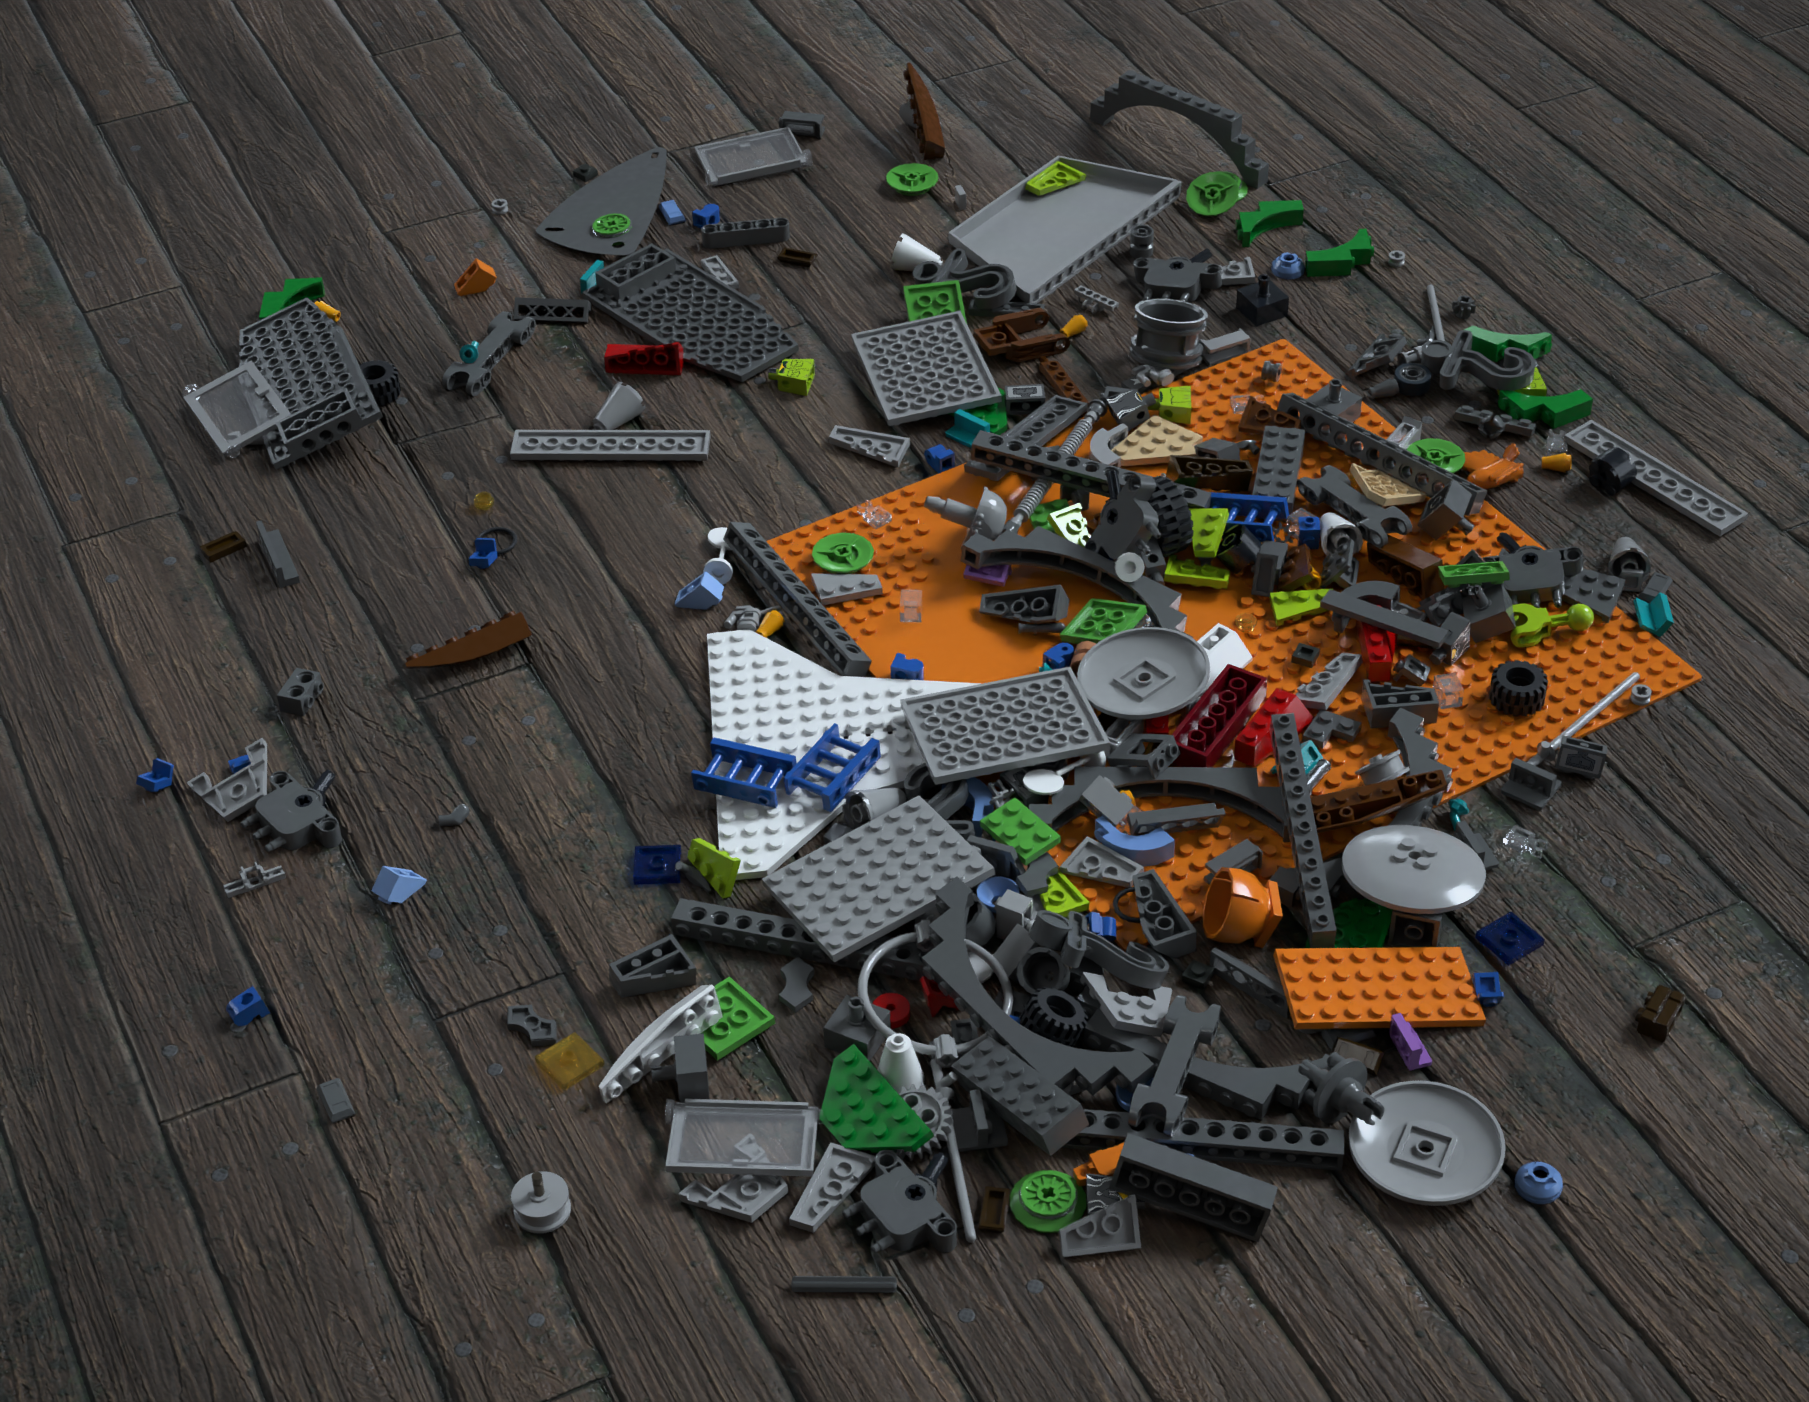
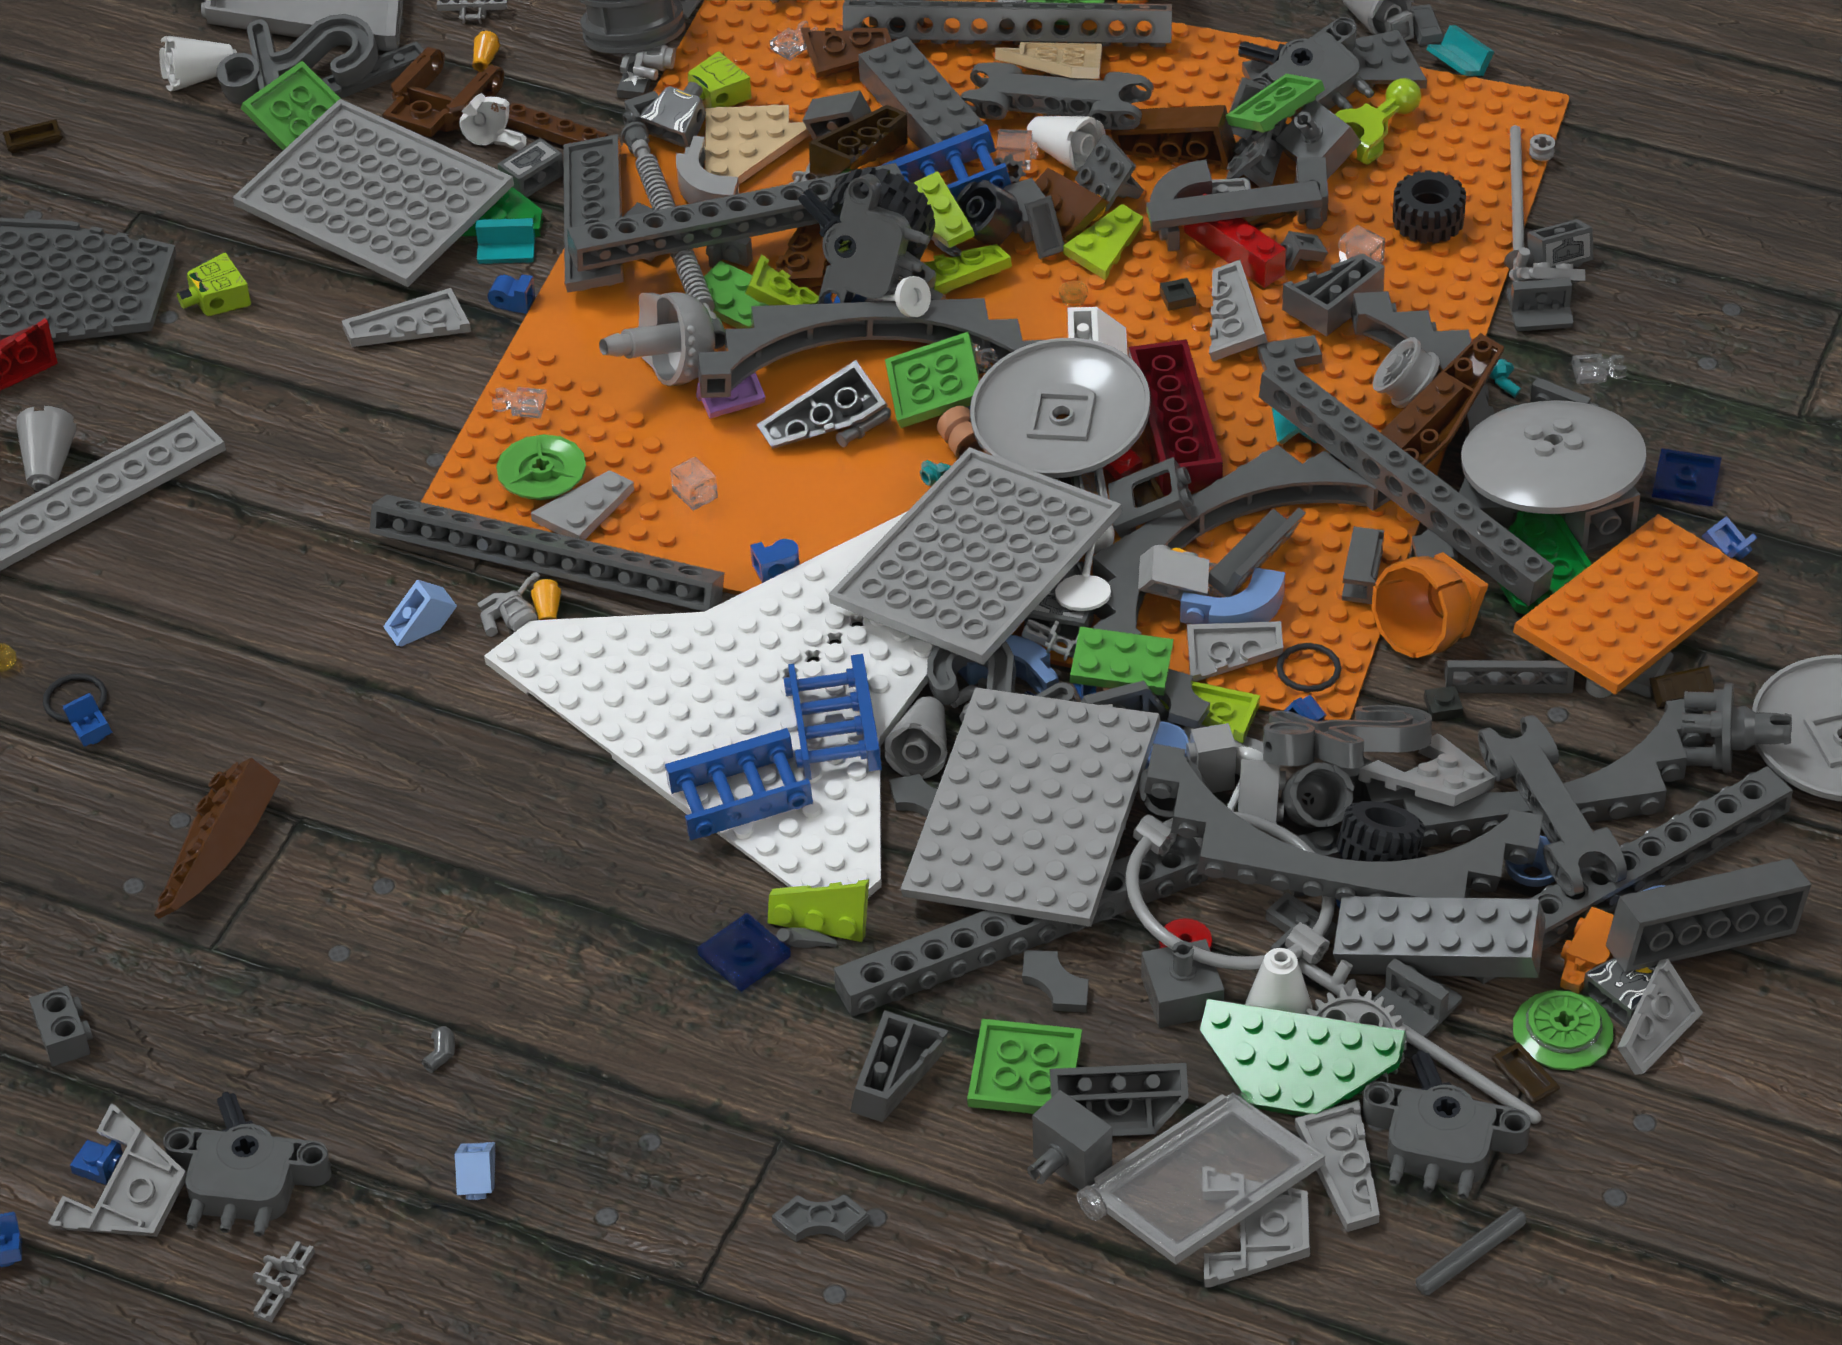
camera: 40 degrees left, 5 degrees up
clear yellow plate [535,1032,605,1090] -> none
white wedge [599,985,723,1104] -> none
white piece [703,527,733,585] -> none
red slope [920,976,958,1017] -> none
blue leg [1042,643,1074,670] -> none
dark grey wedge [1132,869,1197,958] -> none
red wedge [1234,688,1314,767] -> none
dark grey bar [1237,440,1260,455] -> none
blue bracket [1298,516,1321,549] -> none
medium lavender bracket [1389,1013,1432,1071] -> none
dark grey brick [1417,479,1474,540] -> none
none -> white piece [460,93,526,151]
none -> dark grey wedge [1049,1063,1189,1137]
none -> light grey hinge [1509,262,1586,283]

